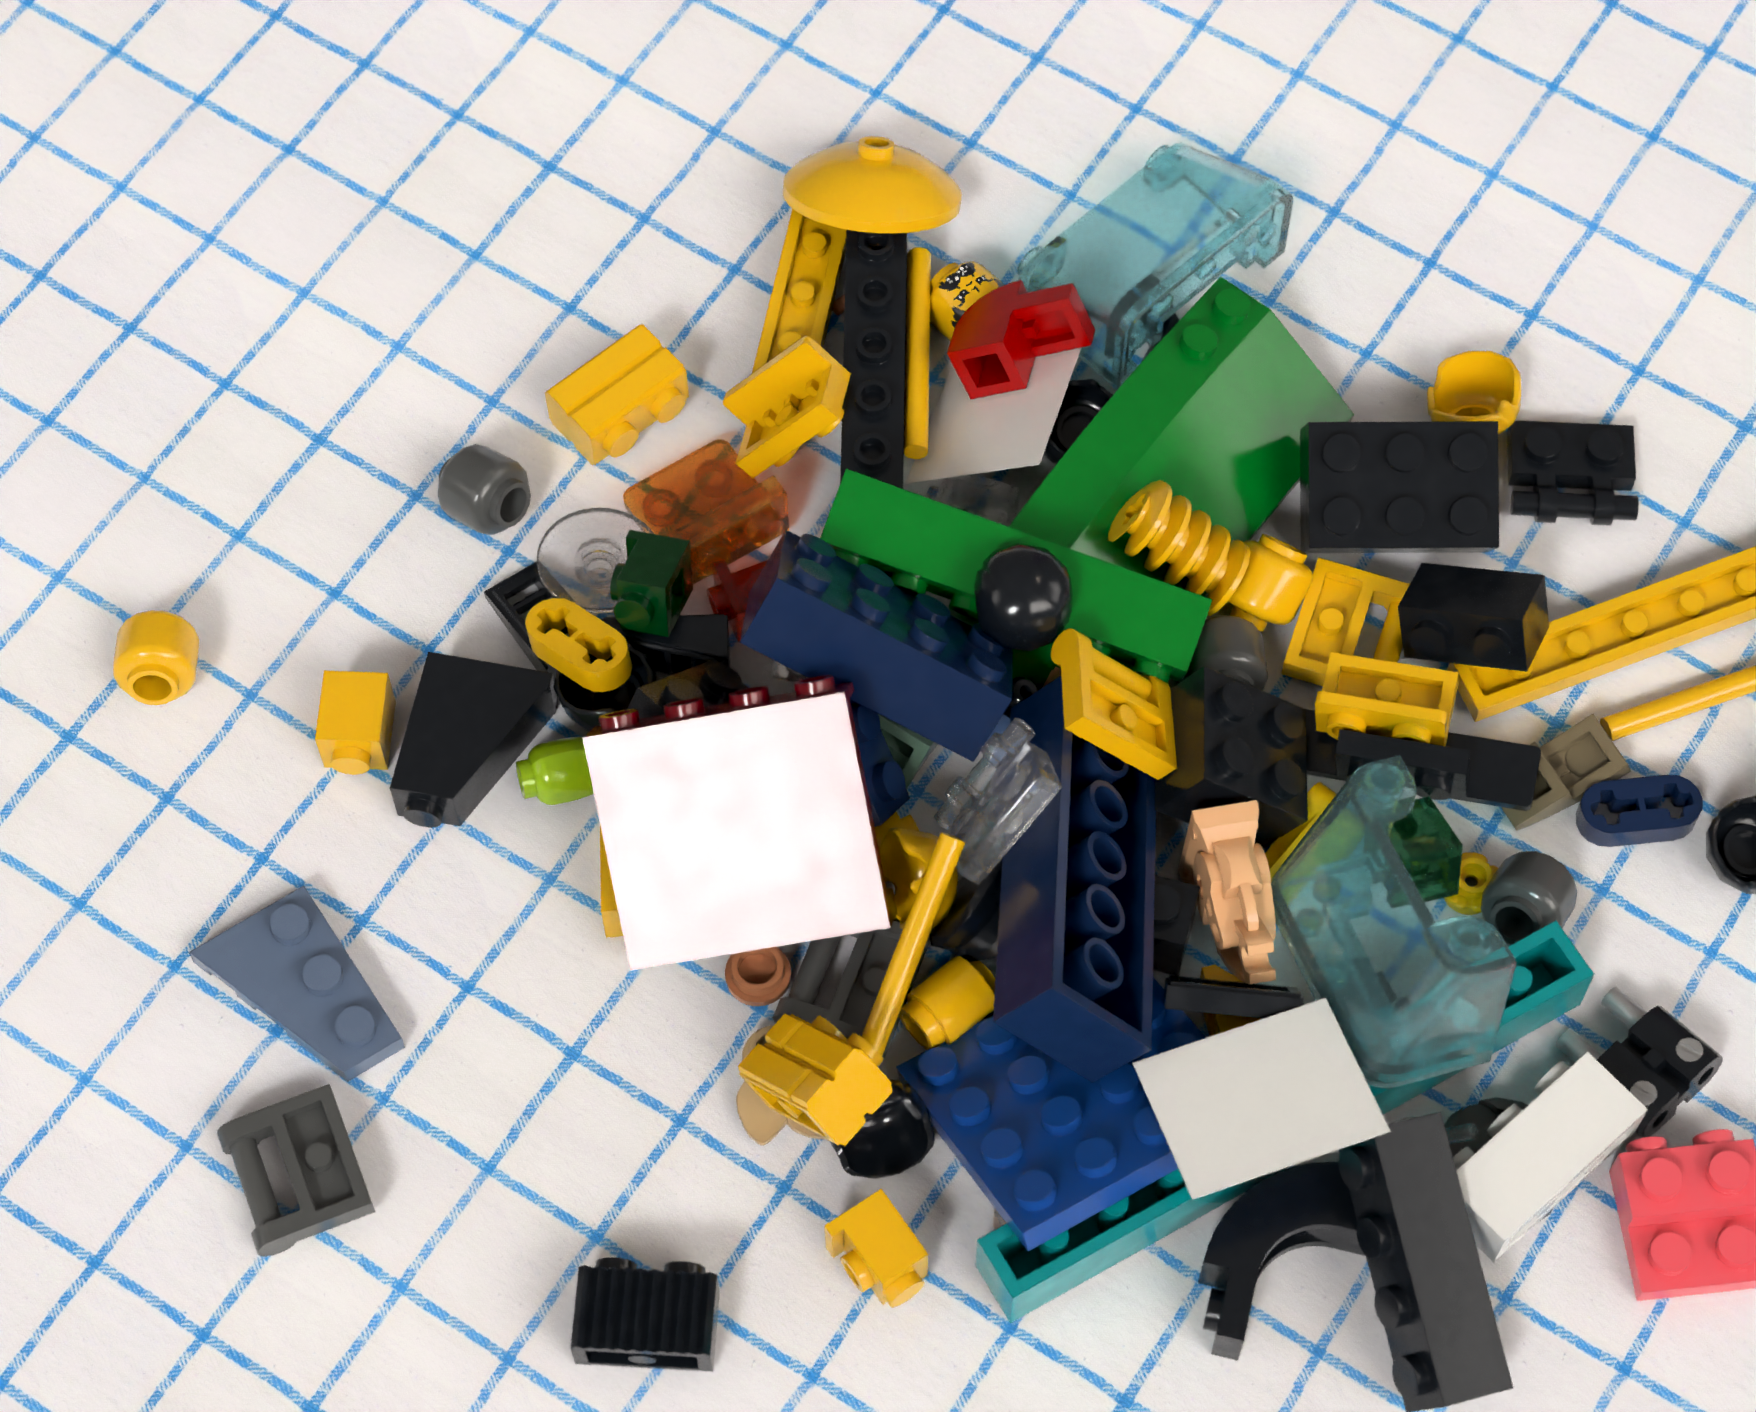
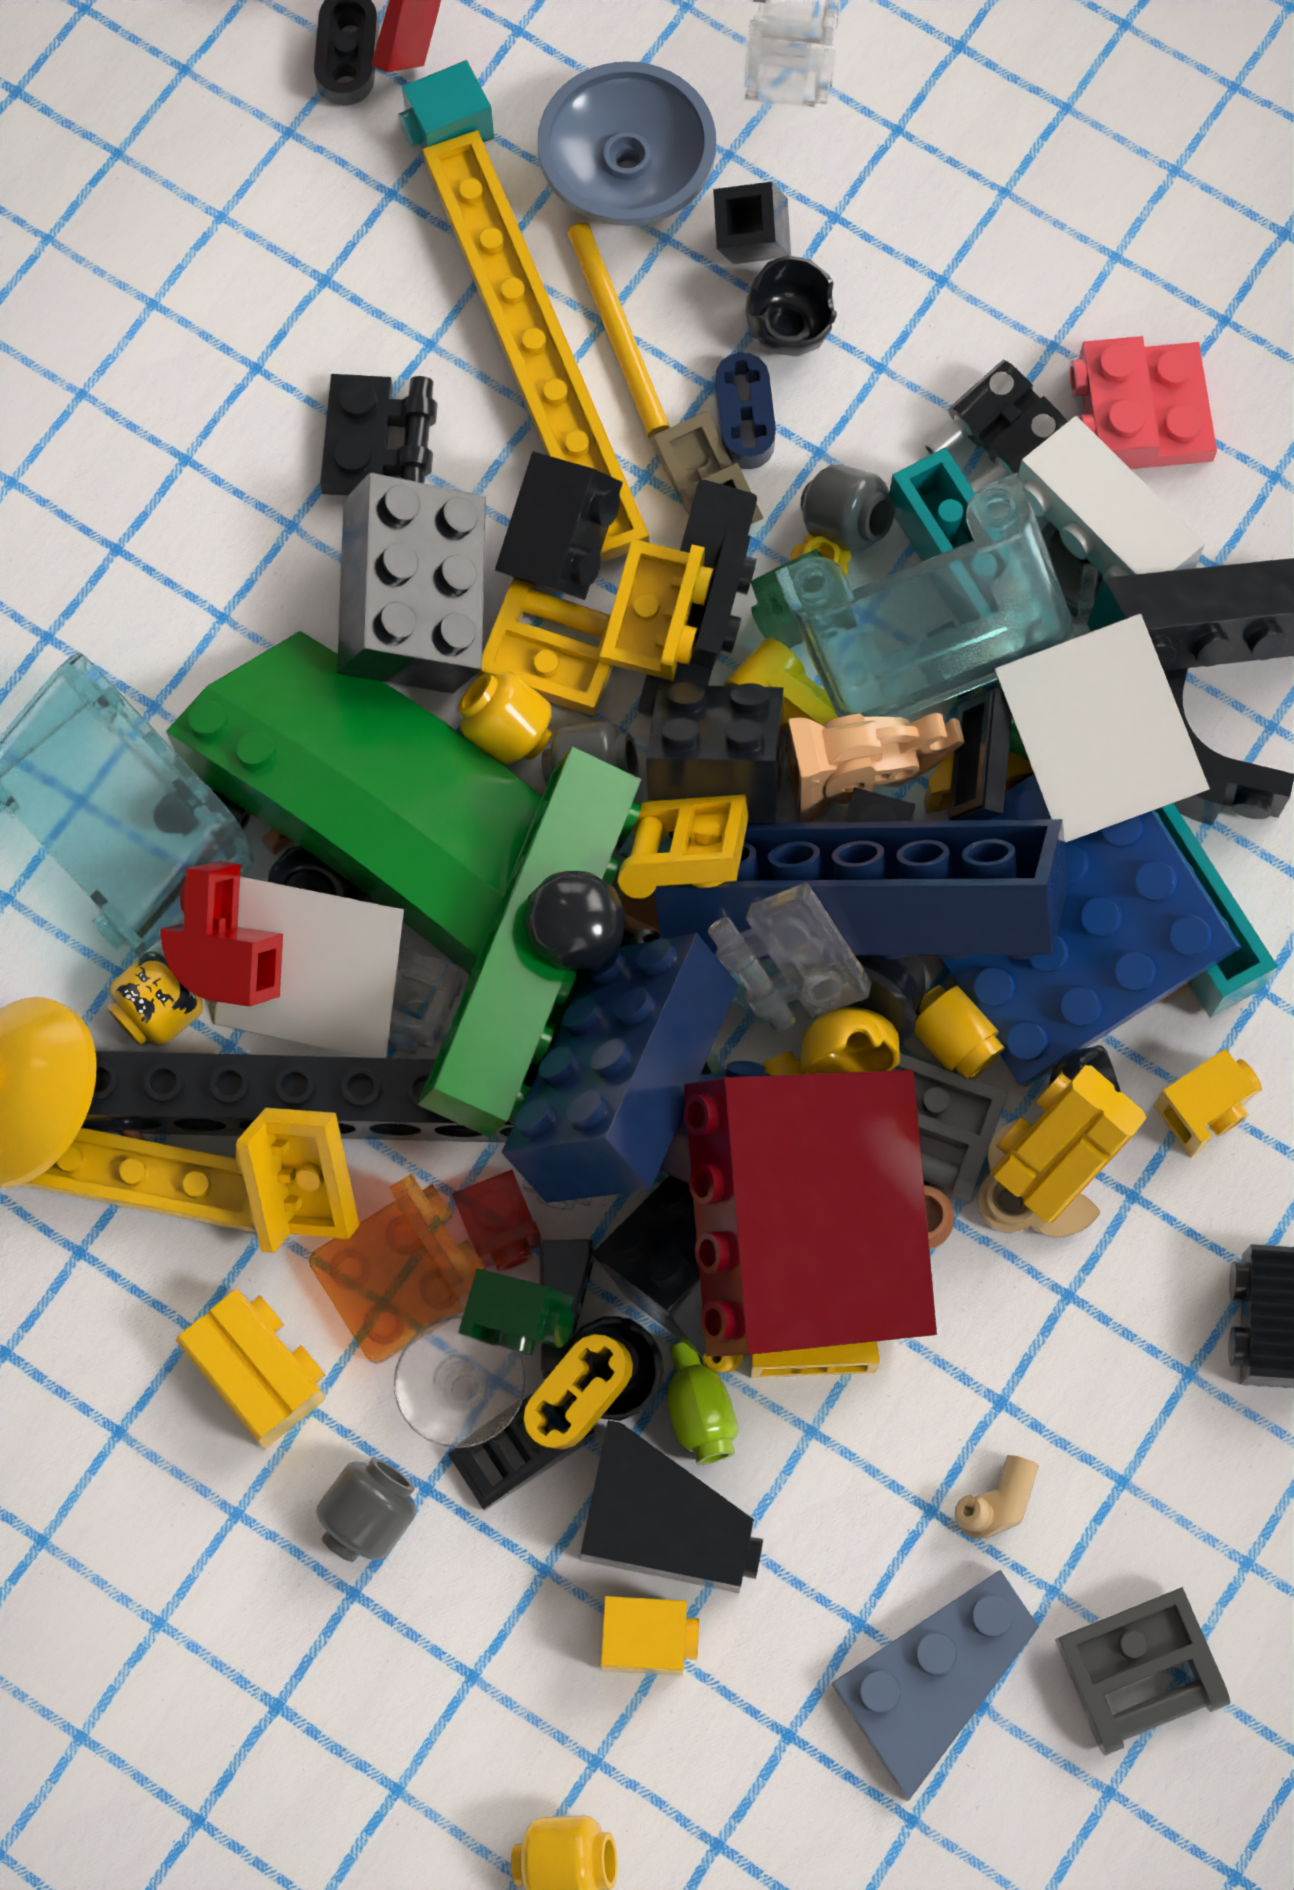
camera: 90 degrees left, 10 degrees up
yellow bar [861,832,966,1056] -> none
yellow bar [904,247,931,459] -> none
yellow piece [1108,480,1251,616] -> none
yellow hair [1427,351,1521,435] -> none
none -> tan arm [955,1455,1039,1539]

